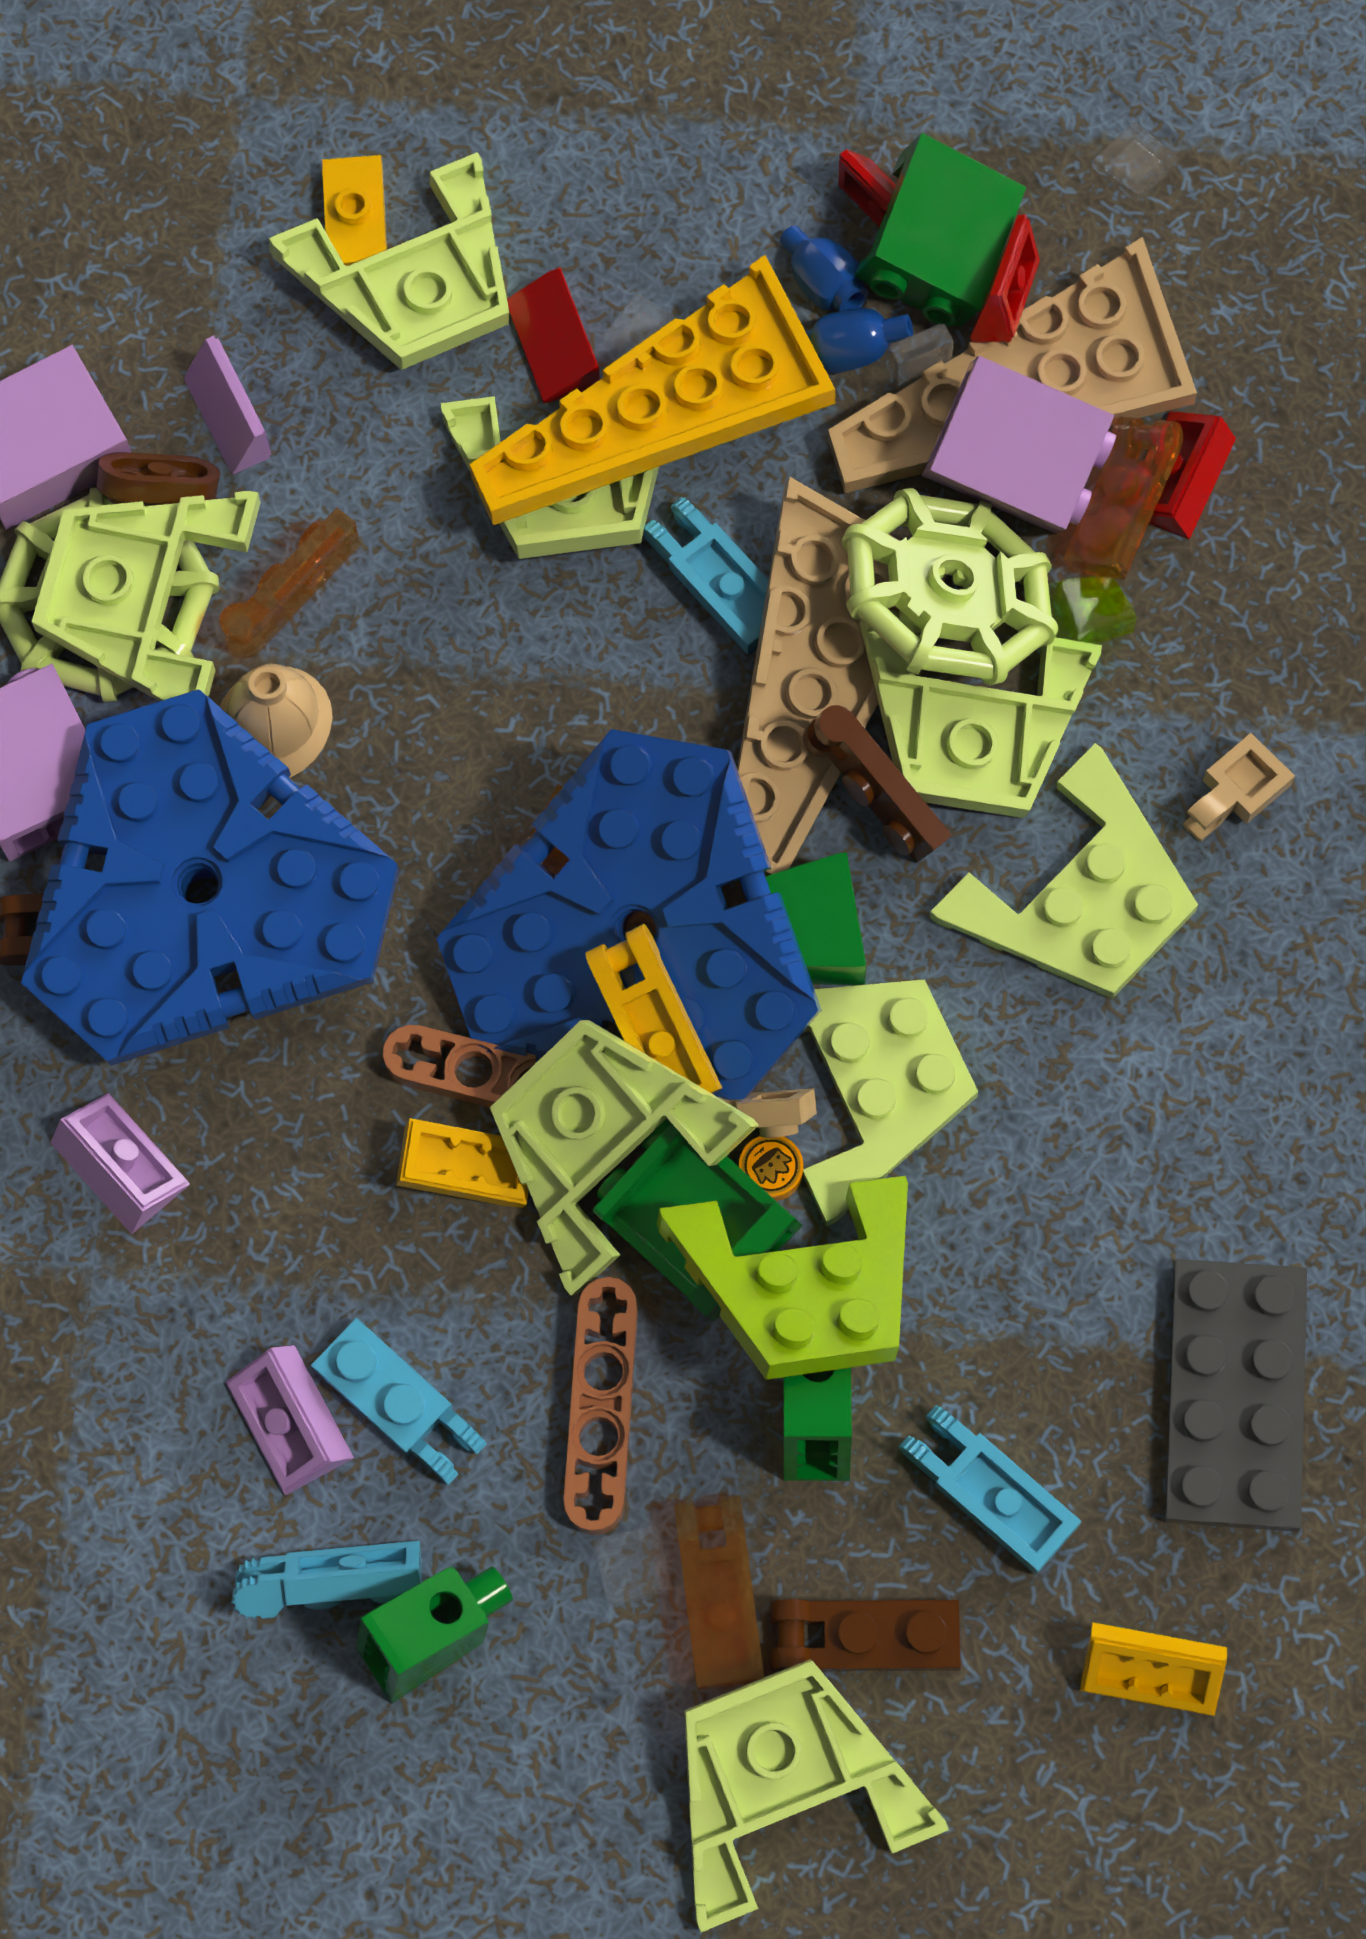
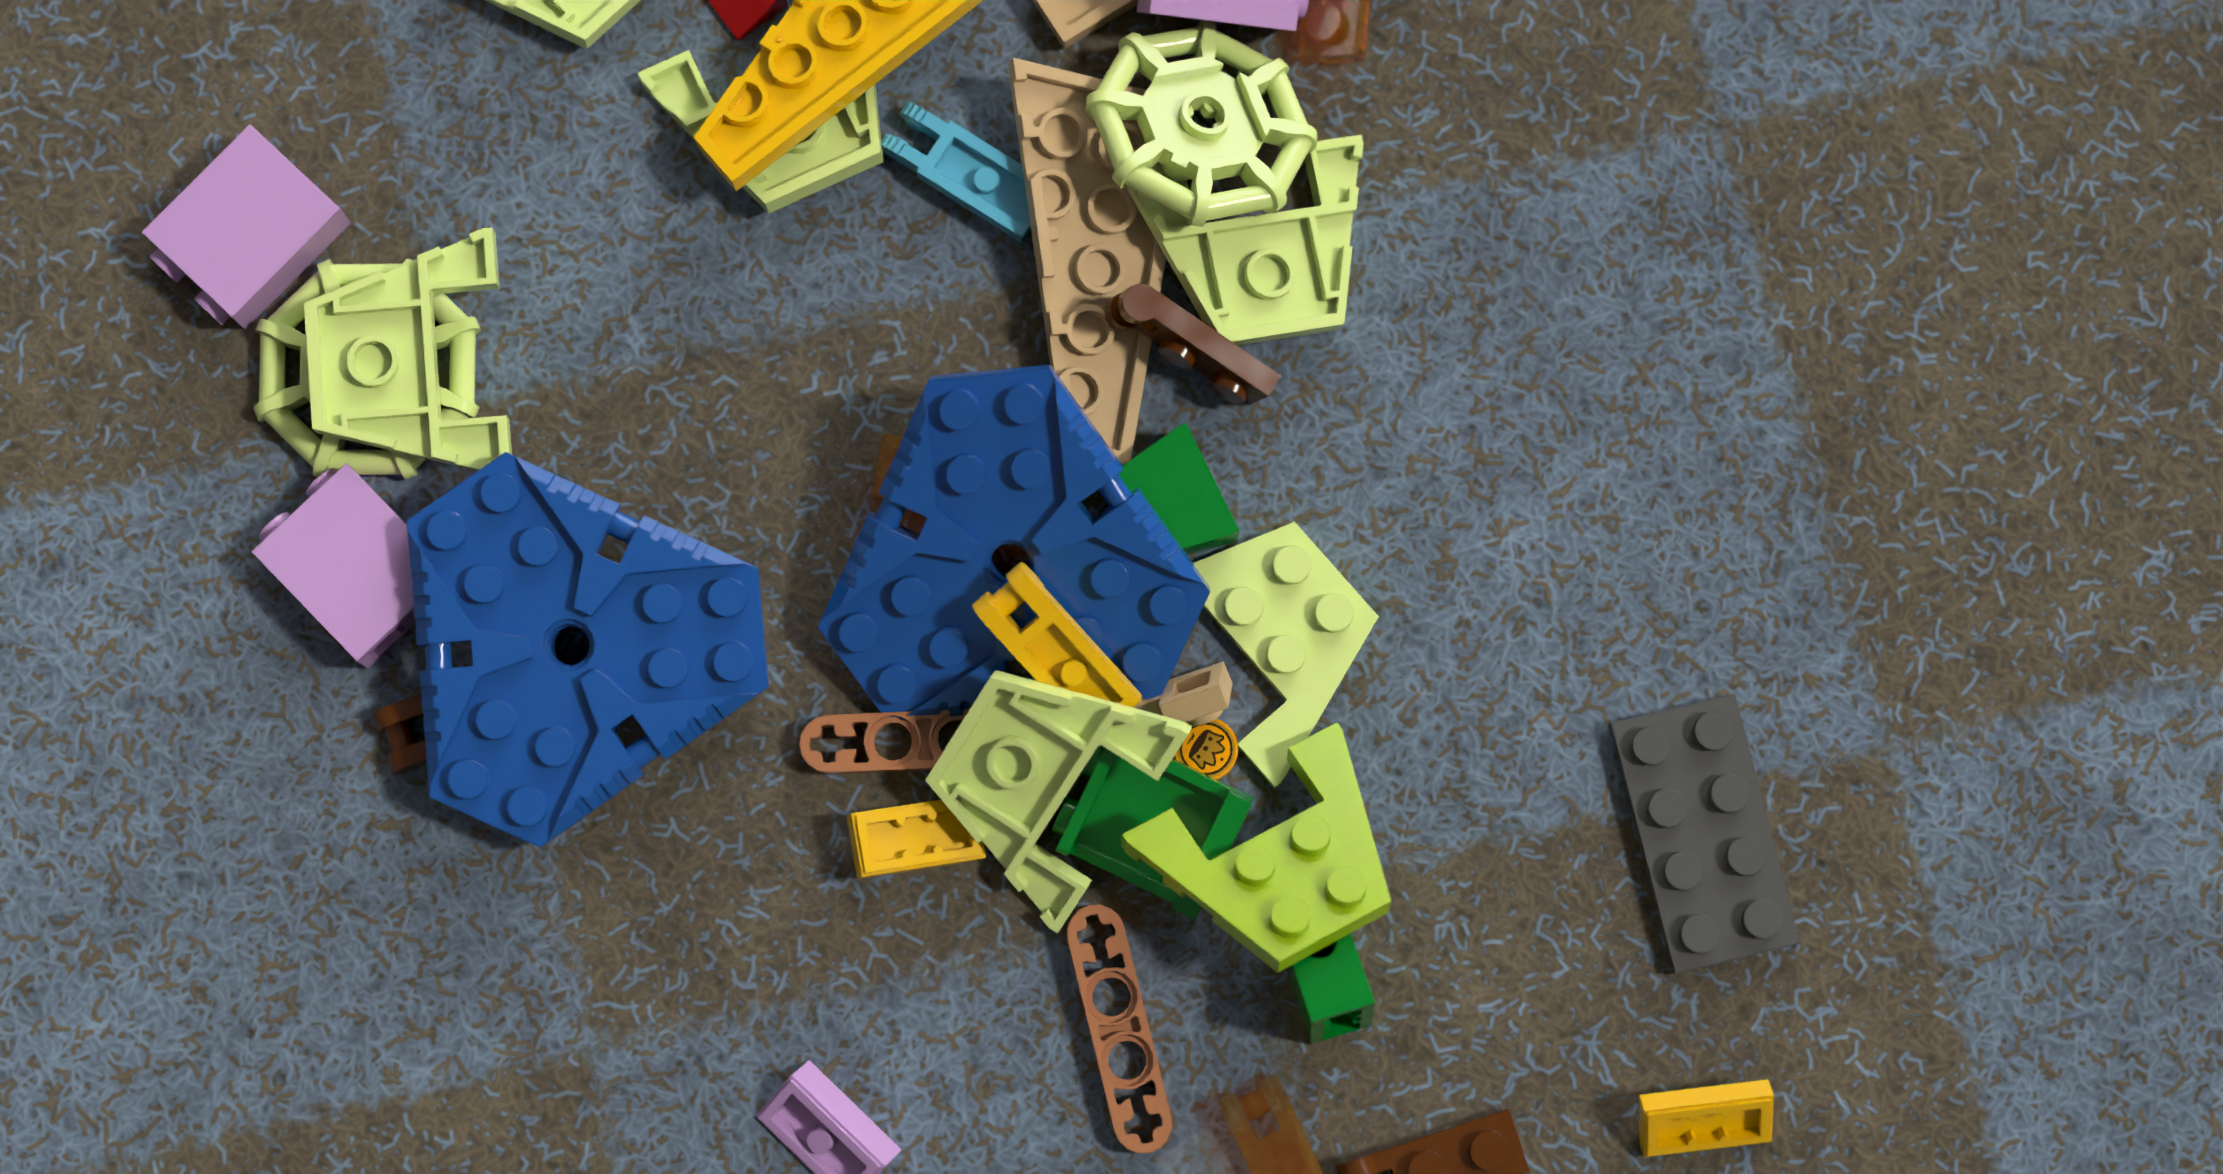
camera: 25 degrees left, 10 degrees up
lavender slope [50,1093,190,1234] -> none
reddish brown plate [96,452,220,504] -> none
lavender slope [184,335,271,474] -> none
clear orange plate [219,508,361,659] -> none
tan hat [219,664,333,778] -> none
medium azure hinge [311,1317,487,1485] -> none
medium azure hinge [898,1405,1082,1575] -> none
yellowish green wing [930,743,1198,999] -> none
clear neon green slope [1055,576,1137,644] -> none
tan plate [1183,733,1295,842] -> none

